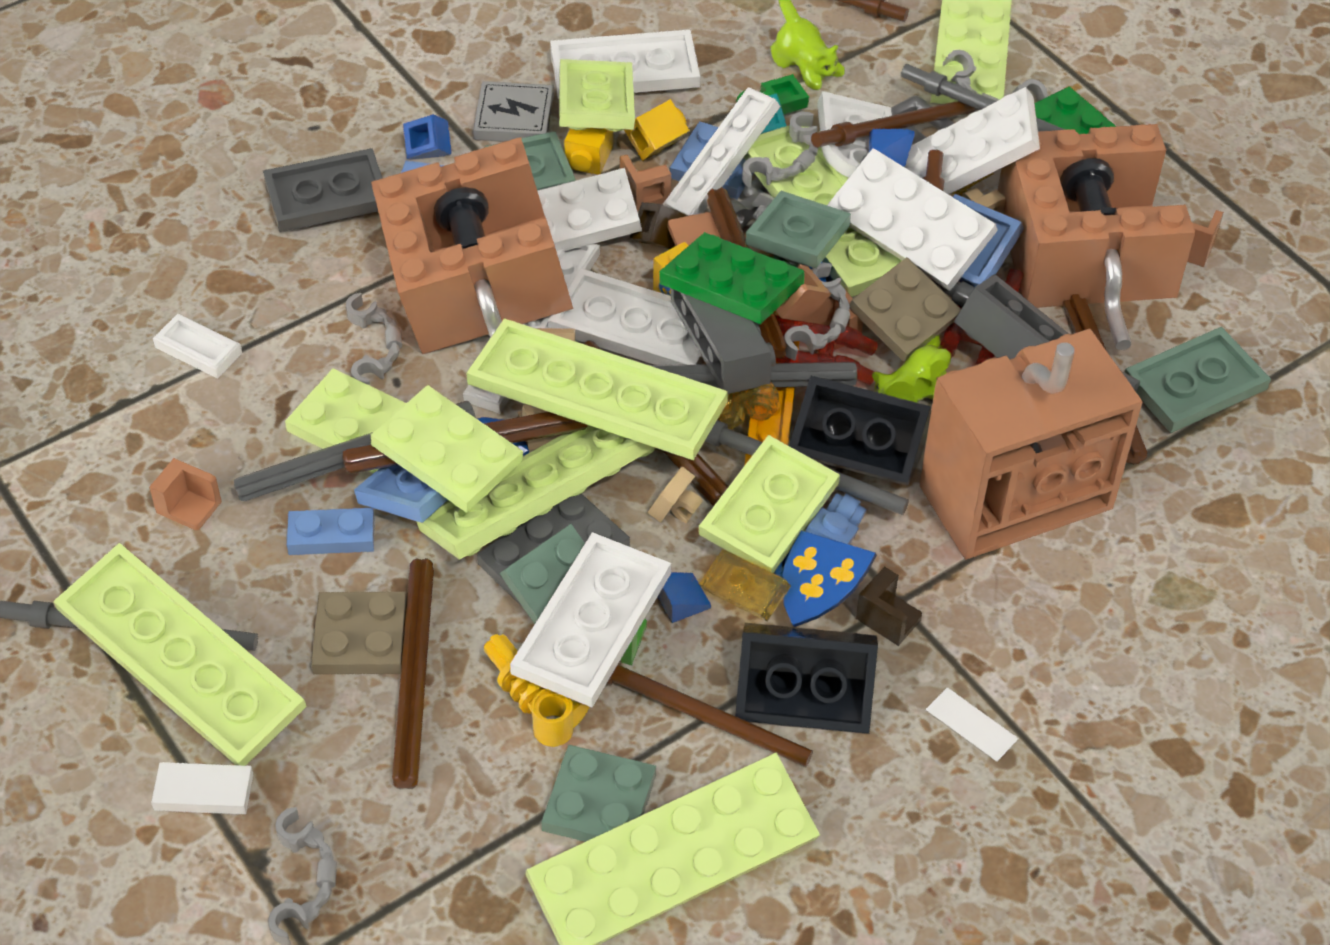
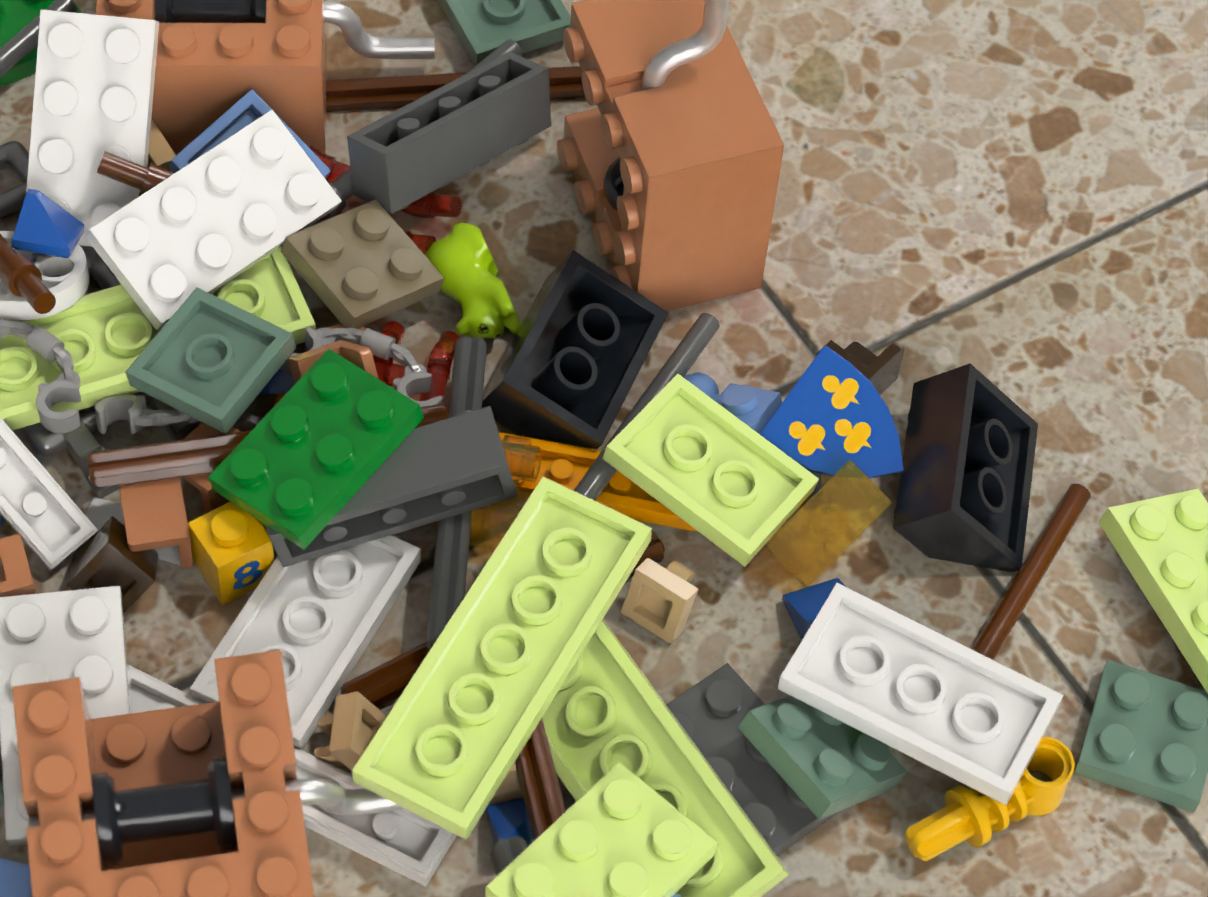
camera: 90 degrees left, 5 degrees up
white sticker [925,687,1019,761] -> none

